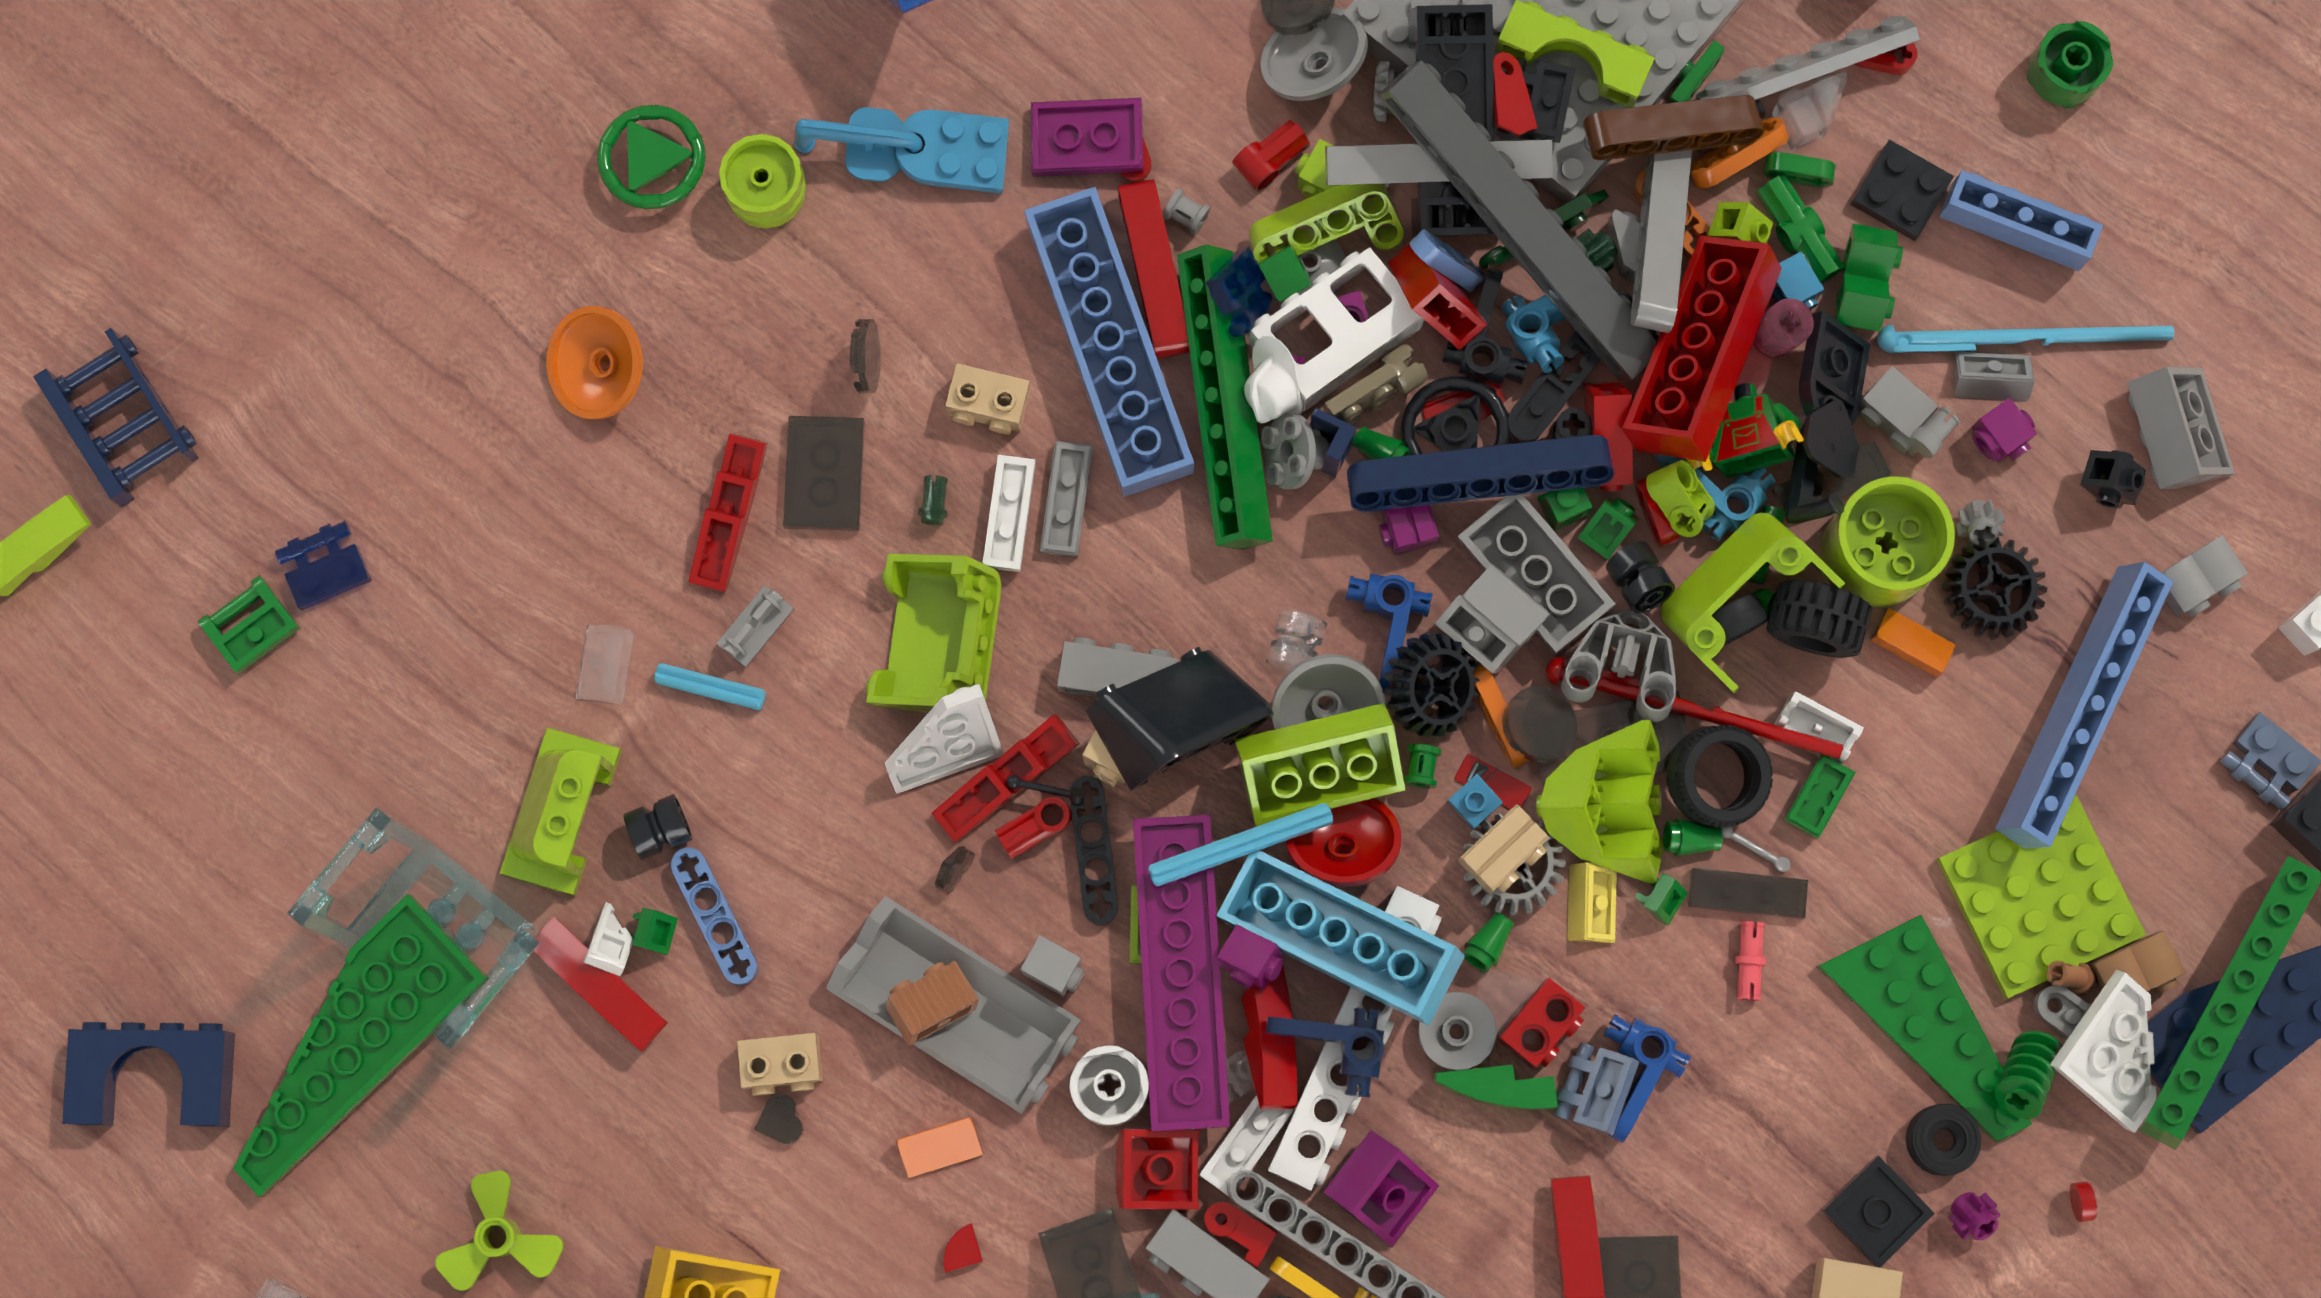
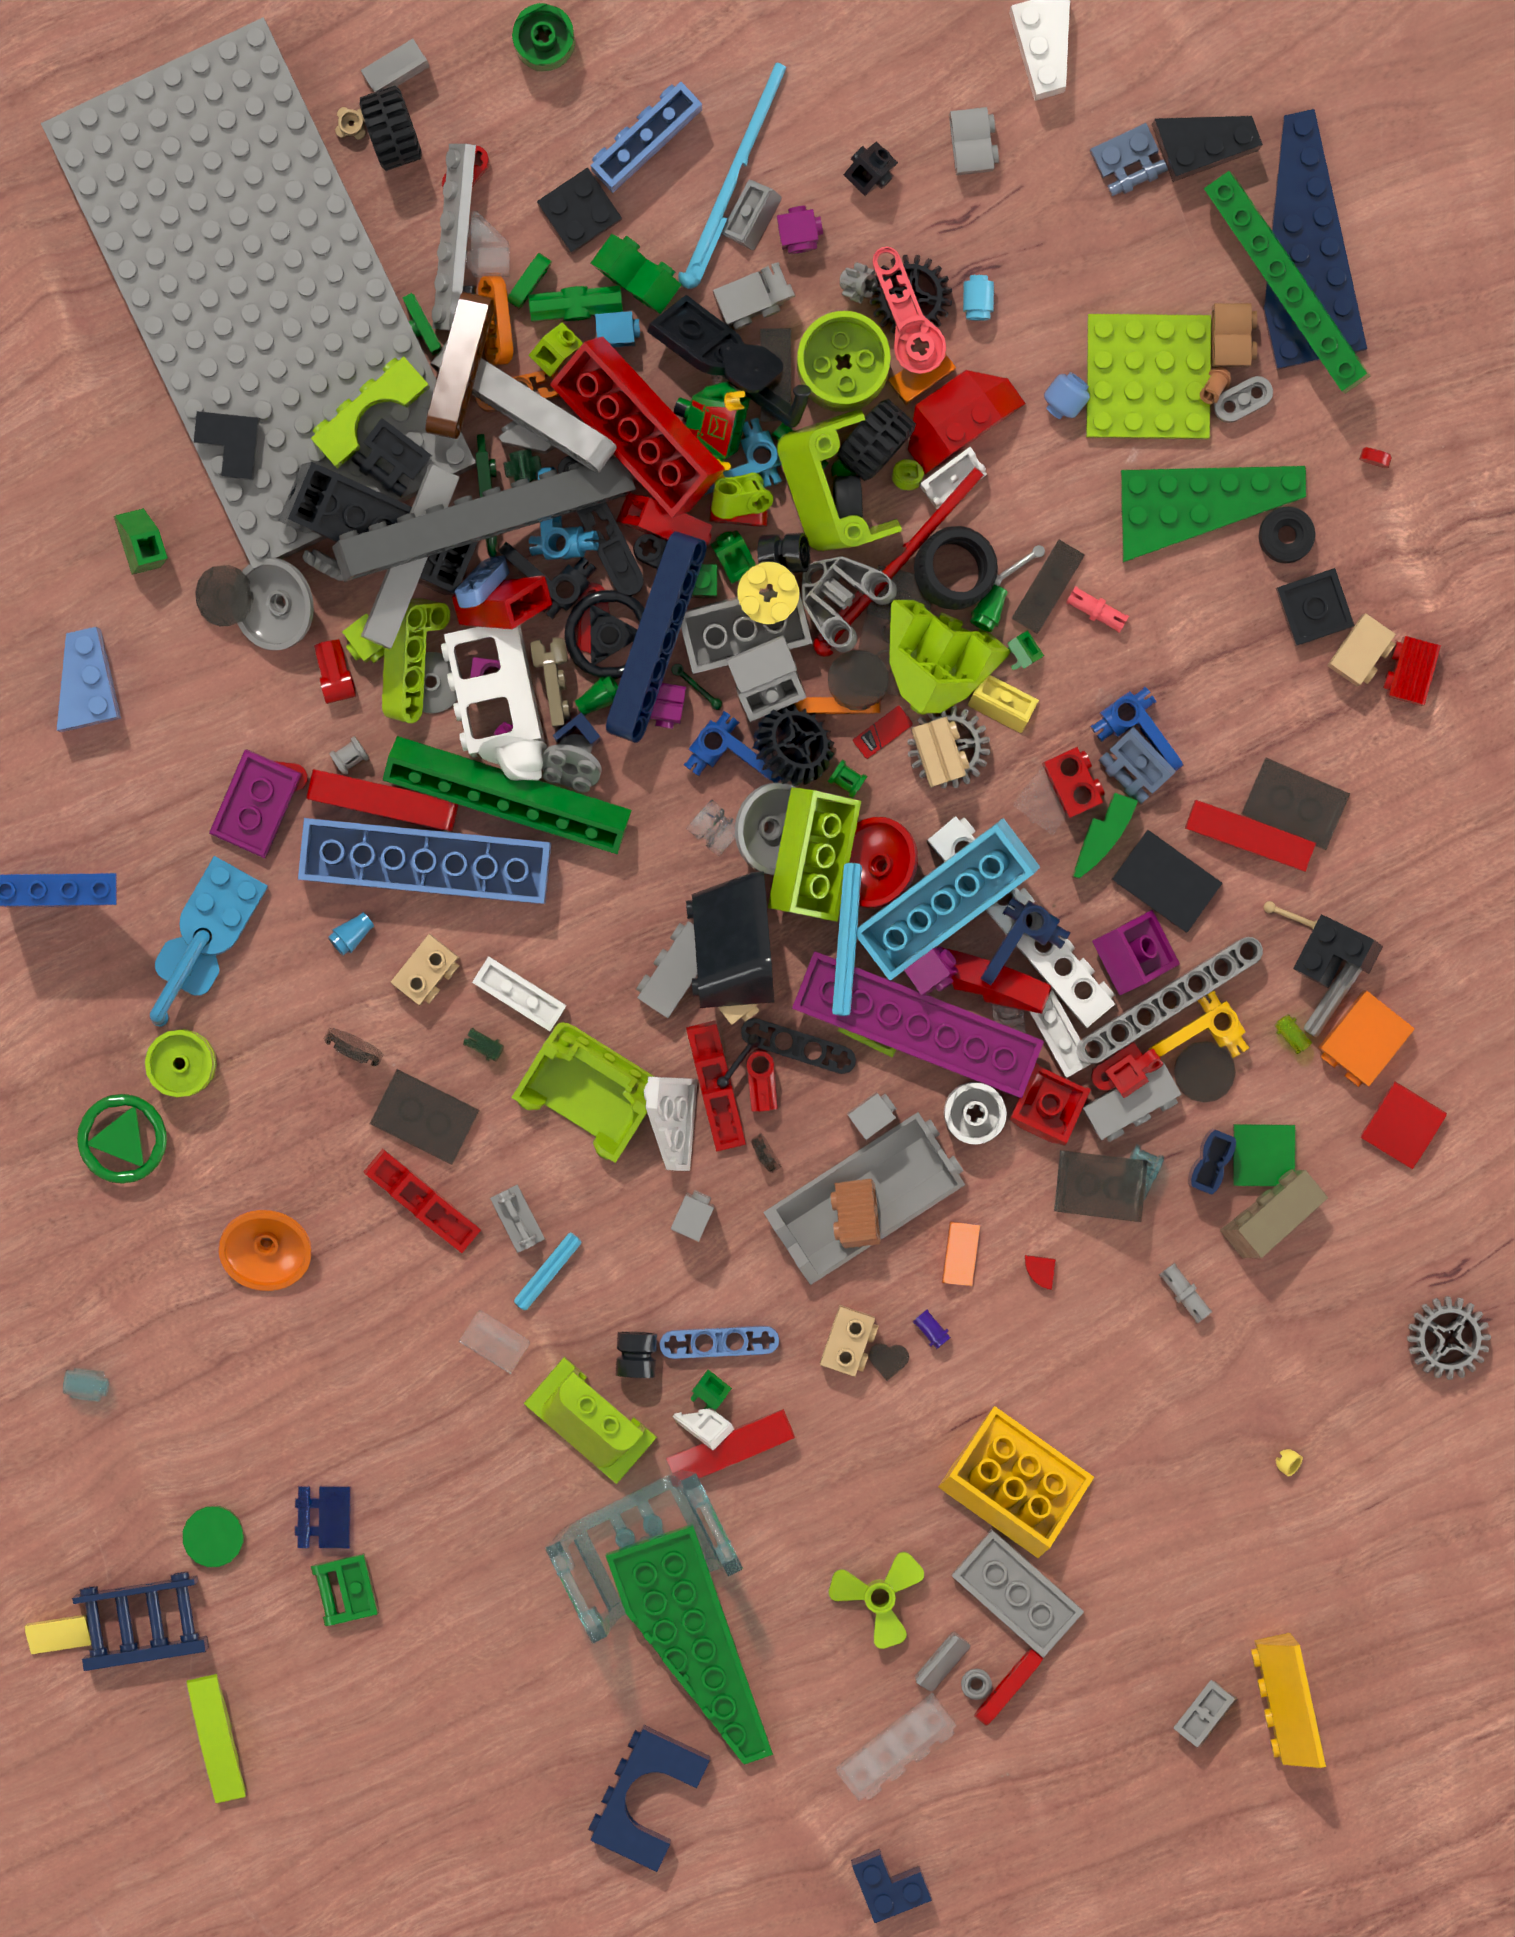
camera: 70 degrees left, 10 degrees up
light grey tile [1040,441,1093,558] -> none
plate [1206,246,1273,338] -> none
green slope [1258,245,1311,302] -> none
light grey dish [1418,992,1497,1070] -> none
dark azure brick [1447,774,1503,830] -> none
green cone [1463,913,1514,972] -> none
red piece [1493,52,1537,137] -> none
clear pink piece [1753,298,1814,357] -> none
green plate [1783,754,1856,840] -> none
magenta gear [1949,1192,2000,1241] -> none
green piece [1994,1031,2062,1119] -> none
medium blue brick [1995,562,2174,849] -> none
white plate [2050,970,2156,1133] -> none
light grey slope [2127,367,2235,489] -> none
none -> light yellow slope [24,1615,91,1654]
none -> clear light blue brick [63,1368,109,1402]
none -> green tile [182,1506,244,1567]
none -> dark azure cone [328,912,374,956]
none -> dark green hinge [671,664,723,710]
none -> light grey brick [671,1190,714,1242]
none -> light yellow plate [737,562,799,624]
none -> coral beam [873,247,946,374]
none -> lime tile [892,459,924,490]
none -> red wedge [908,370,1026,475]
none -> dark purple pin [913,1309,951,1349]
none -> medium azure brick [963,275,994,321]
none -> medium blue head [1044,372,1090,419]
none -> red plate [1105,1049,1164,1098]
none -> black tile [1111,830,1222,933]

